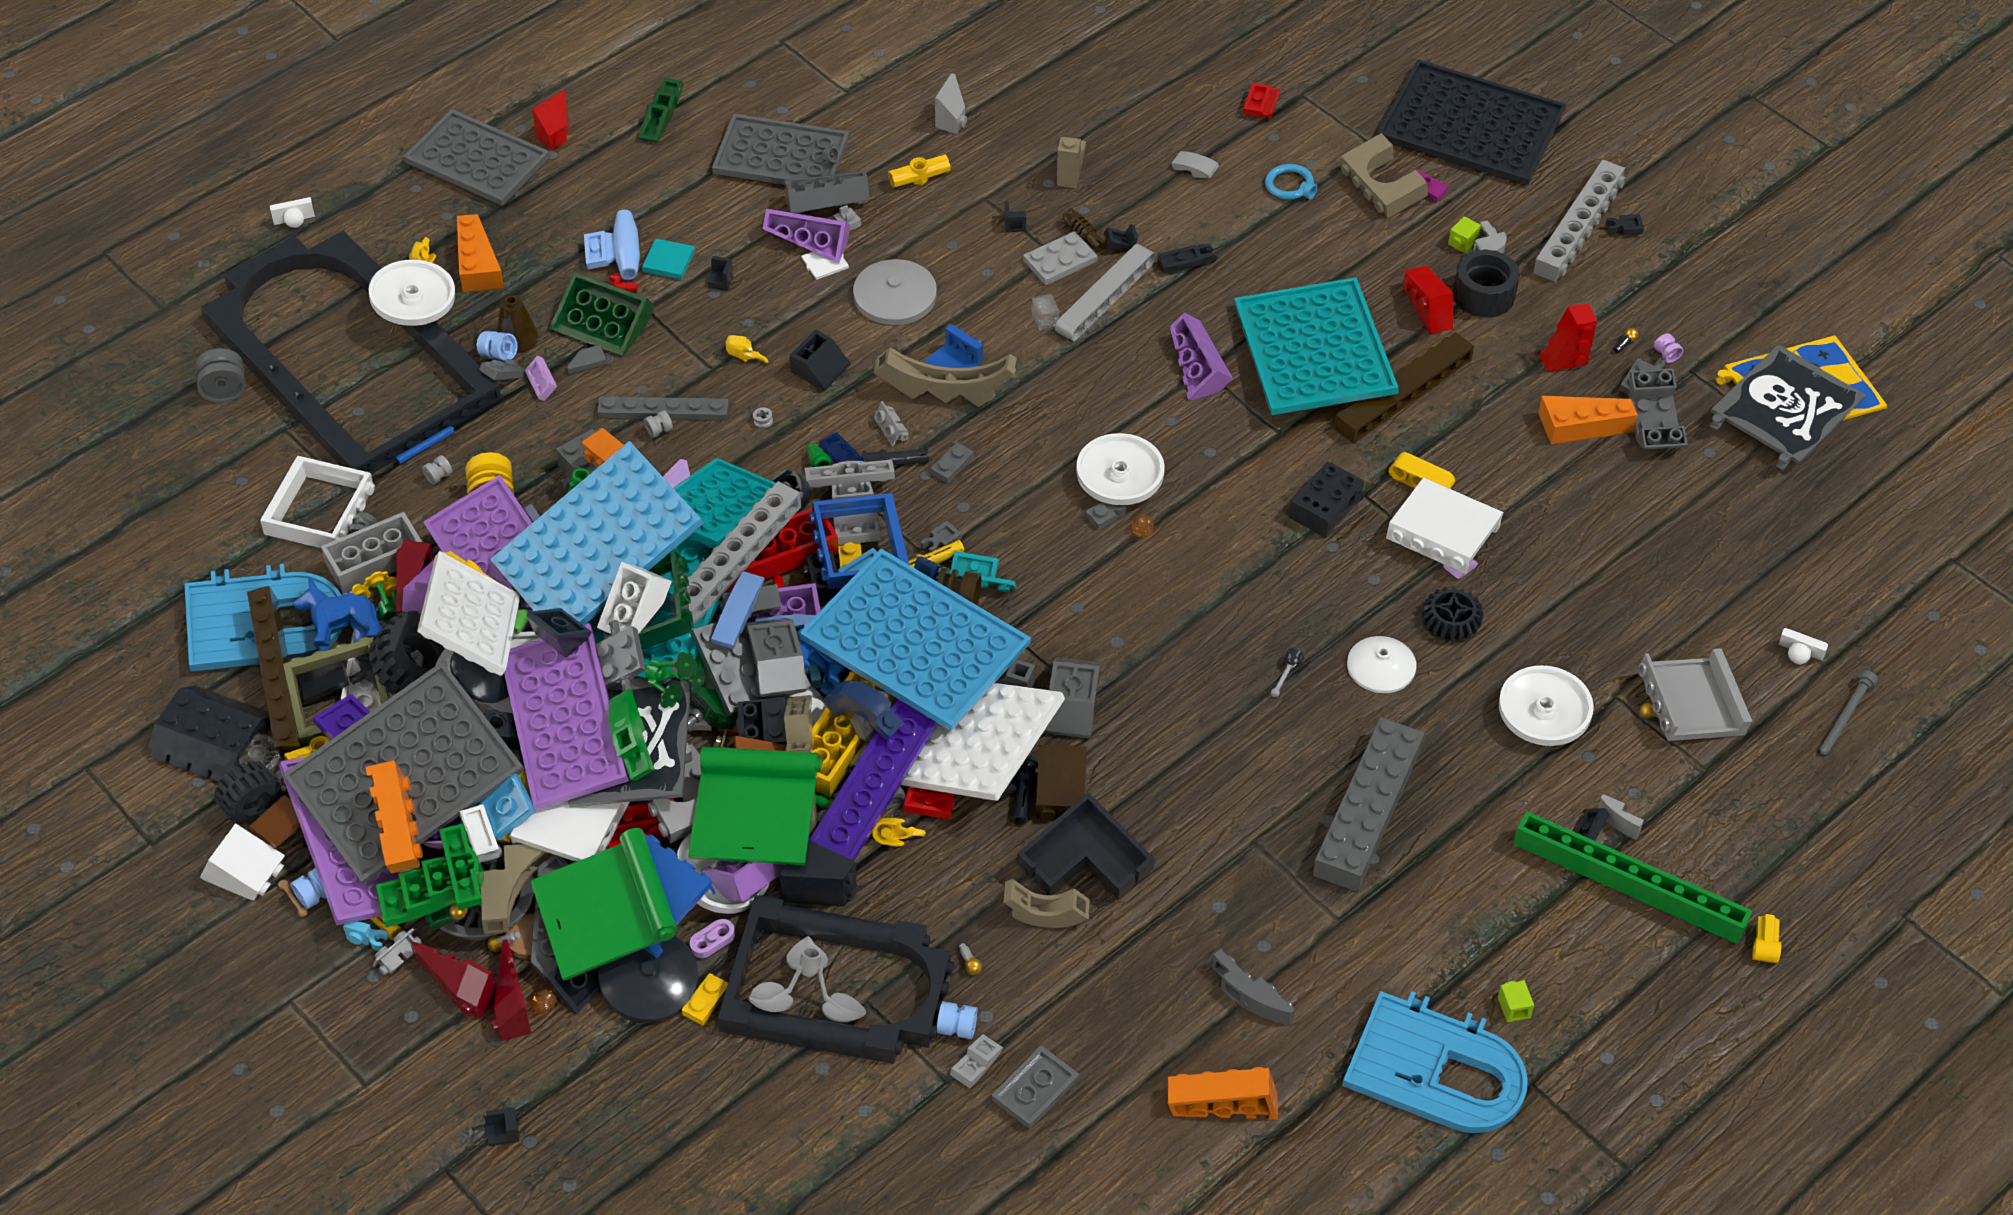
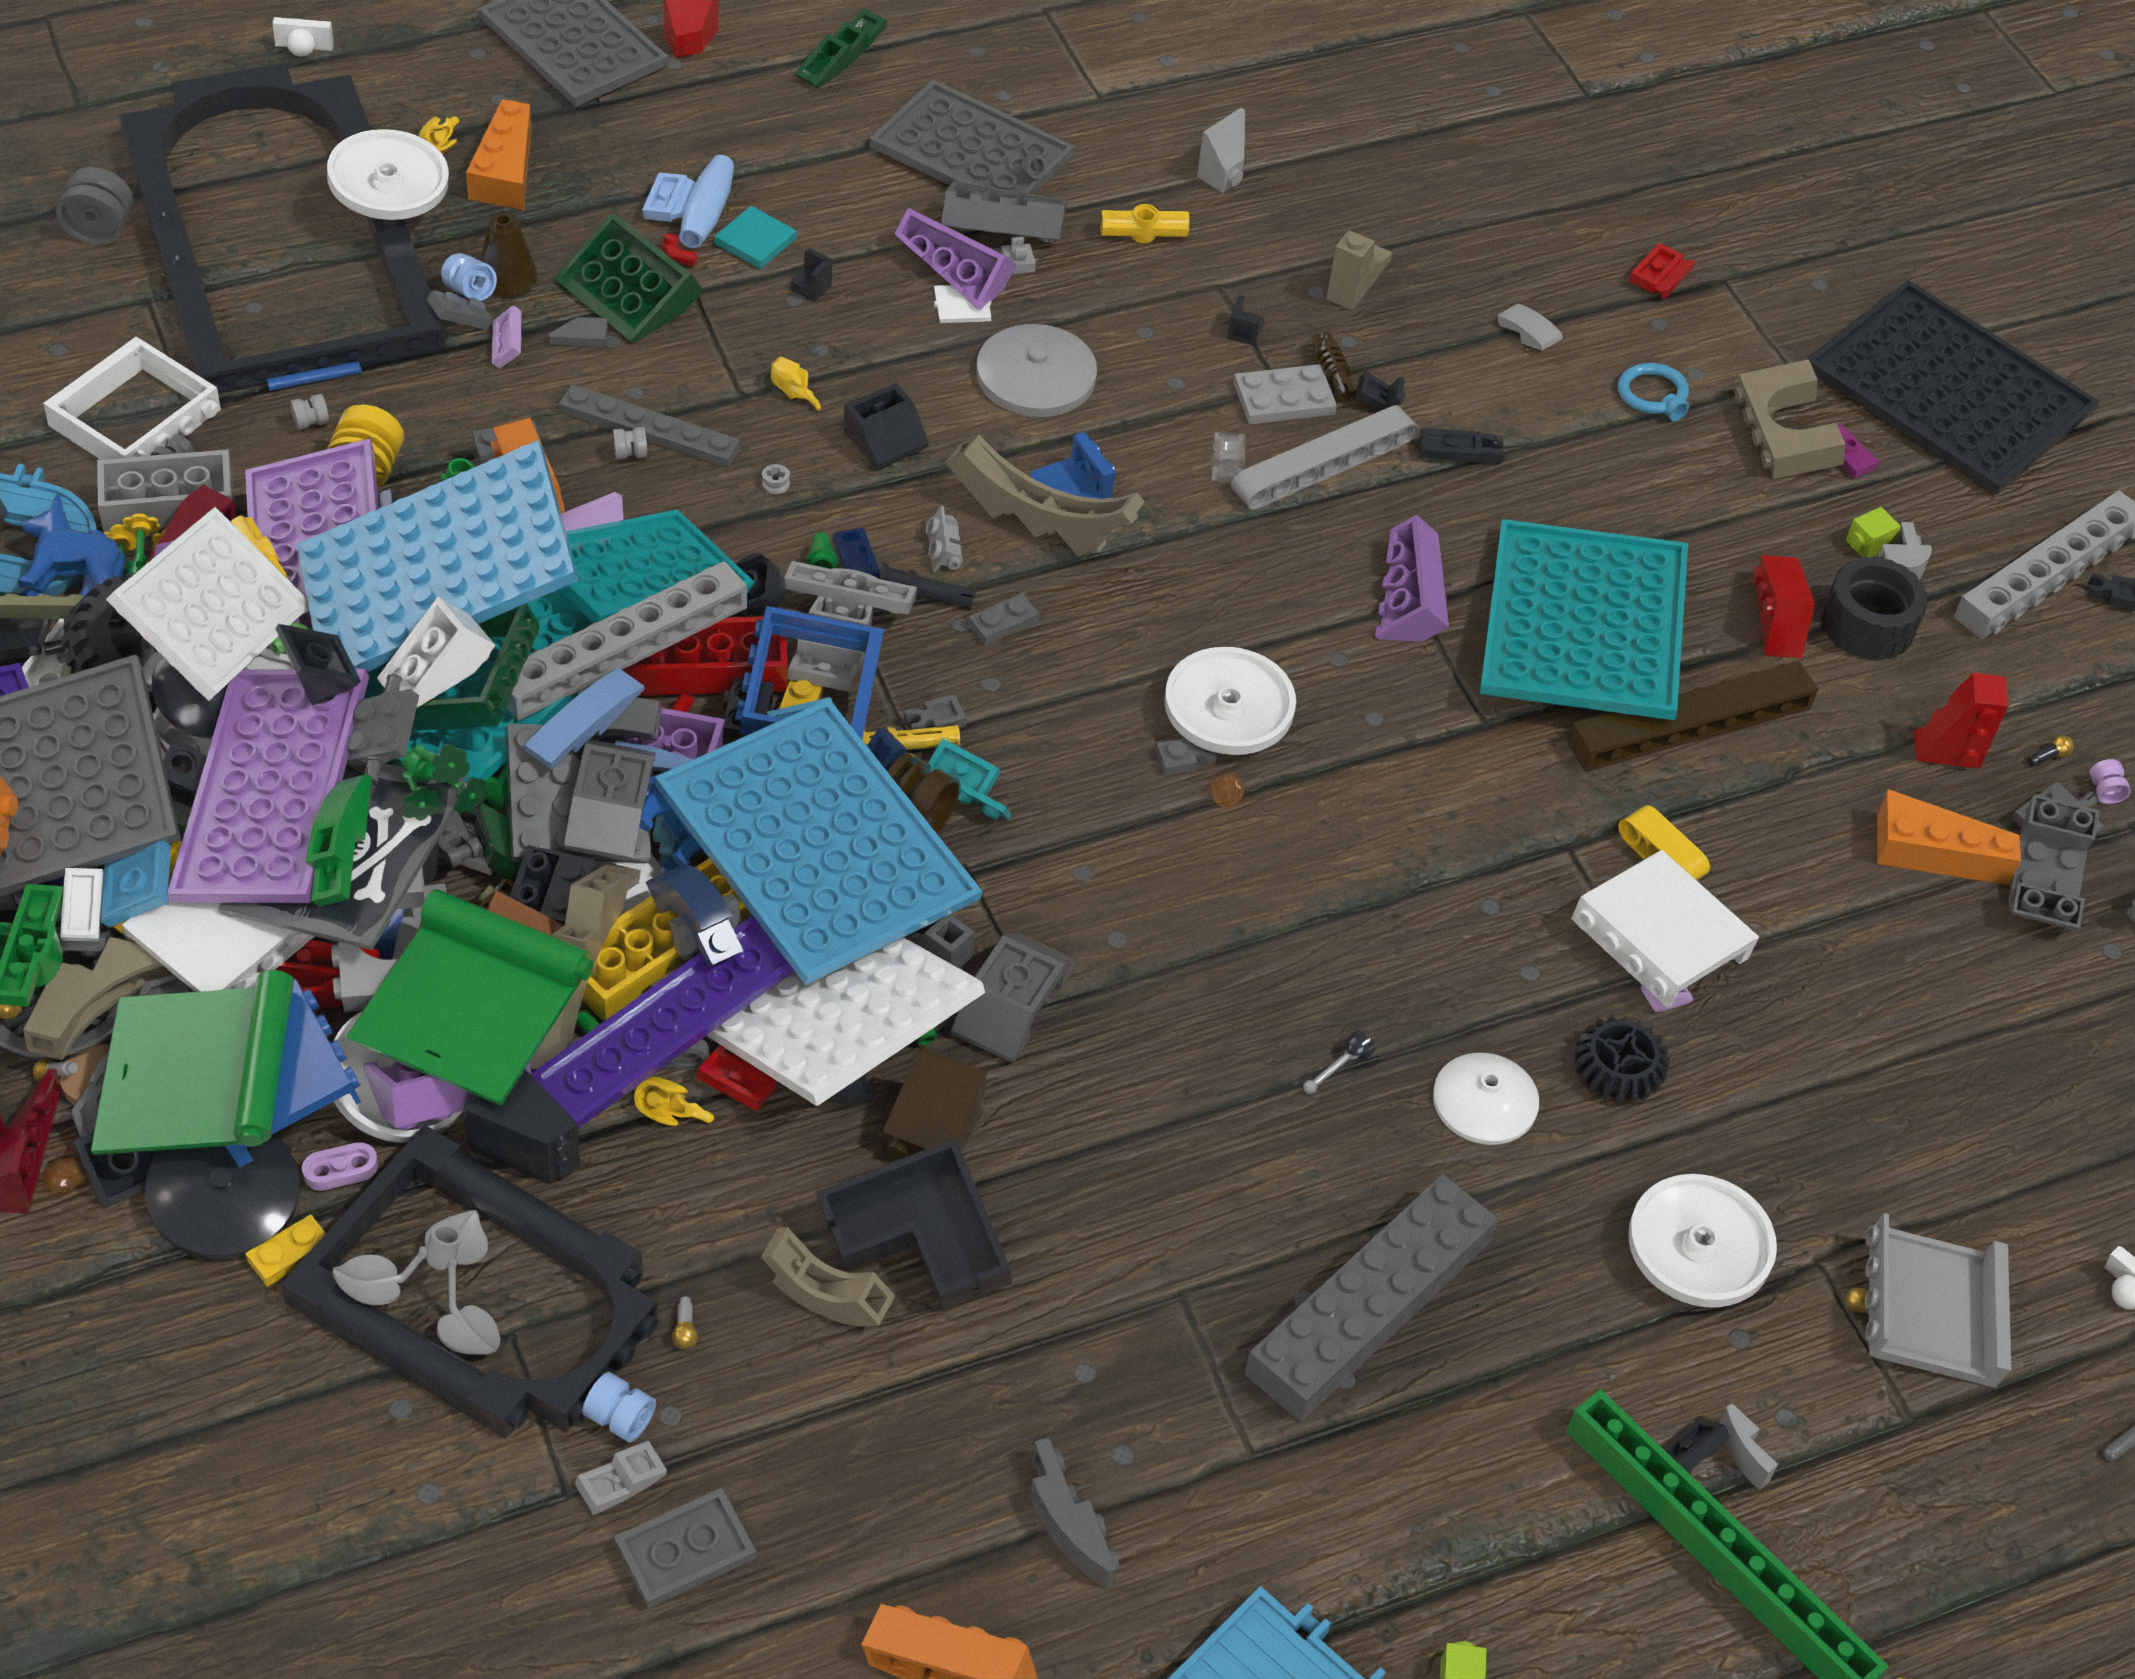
camera: 15 degrees right, 0 degrees up
black pin [1012,756,1039,825] -> none
black piece [1289,461,1365,538] -> none

